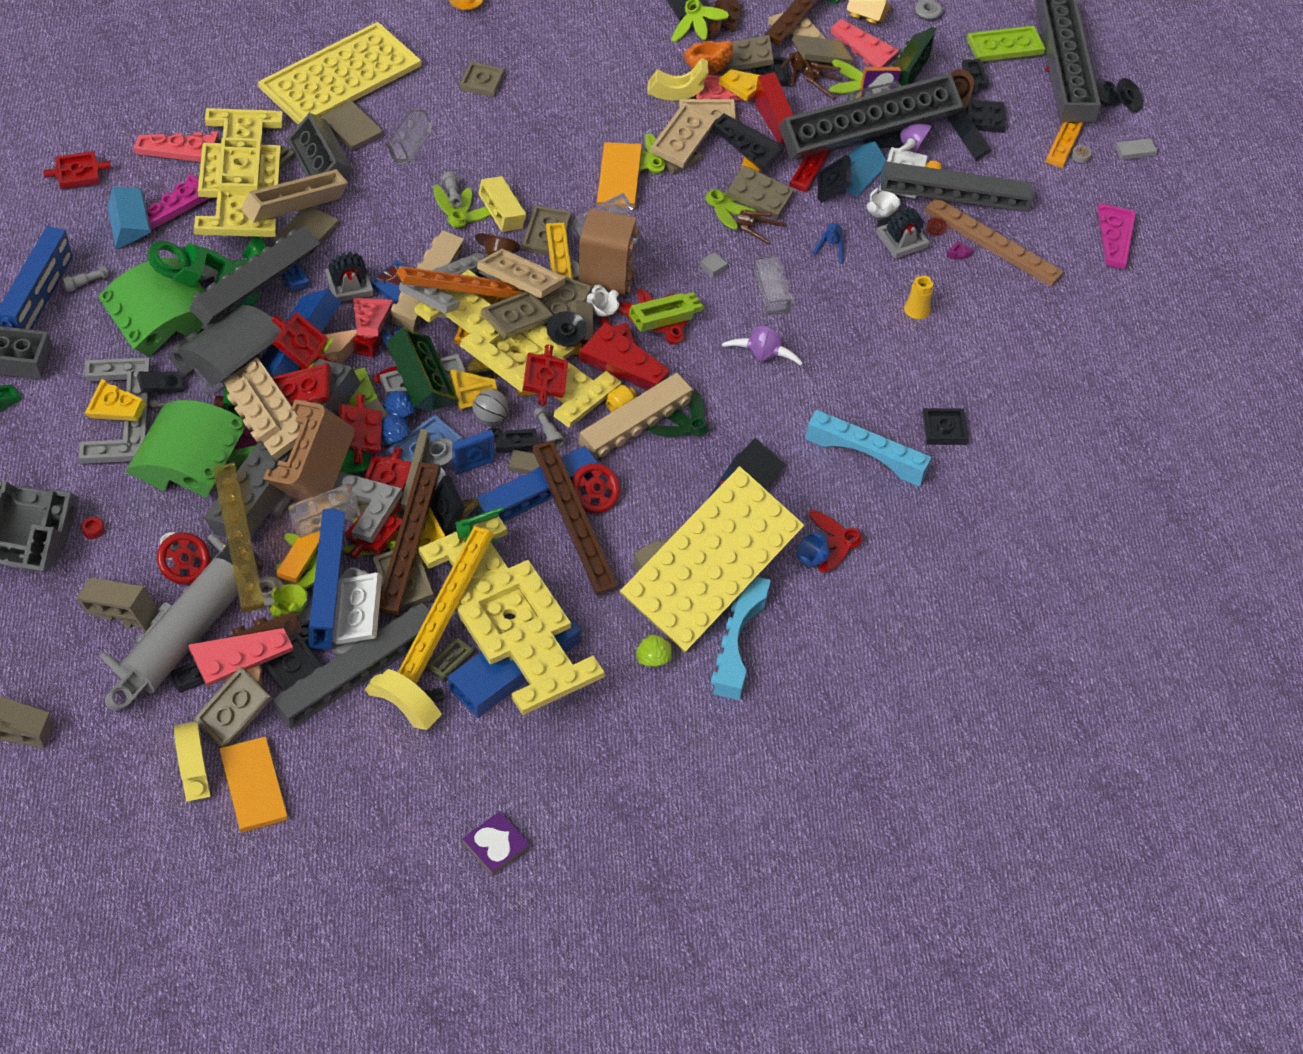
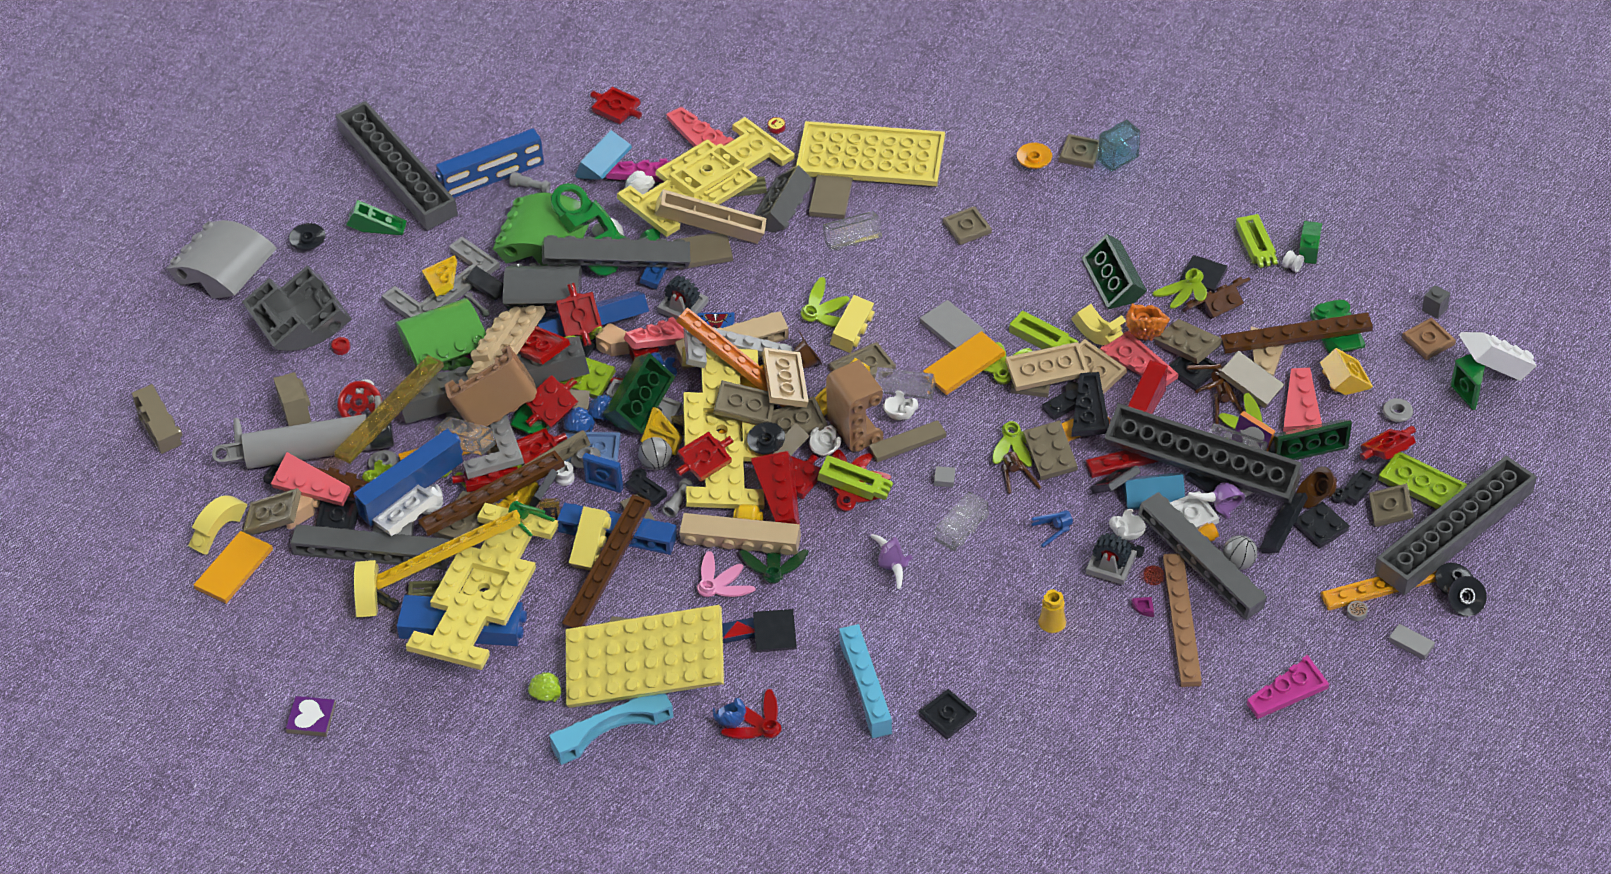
camera: 55 degrees right, 5 degrees down
light grey piece [442,172,462,207] -> none
red plate [571,463,620,513] -> none
yellow wing [719,69,761,101] -> none
none -> light yellow brick [569,506,611,571]
none -> white hair [625,171,655,195]
none -> bright pink plant [697,551,756,597]
none -> tile [768,117,786,134]
none -> dark tan tile [869,420,946,462]
none -> light grey tile [920,300,985,350]
none -> lime hinge [1009,310,1078,349]
none -> black hinge [1042,382,1079,420]
none -> dark green slope [1082,234,1147,309]
none -> light grey piece [1223,535,1257,570]
none -> red plate [1360,425,1416,461]
none -> dark tan tile [1369,483,1414,527]

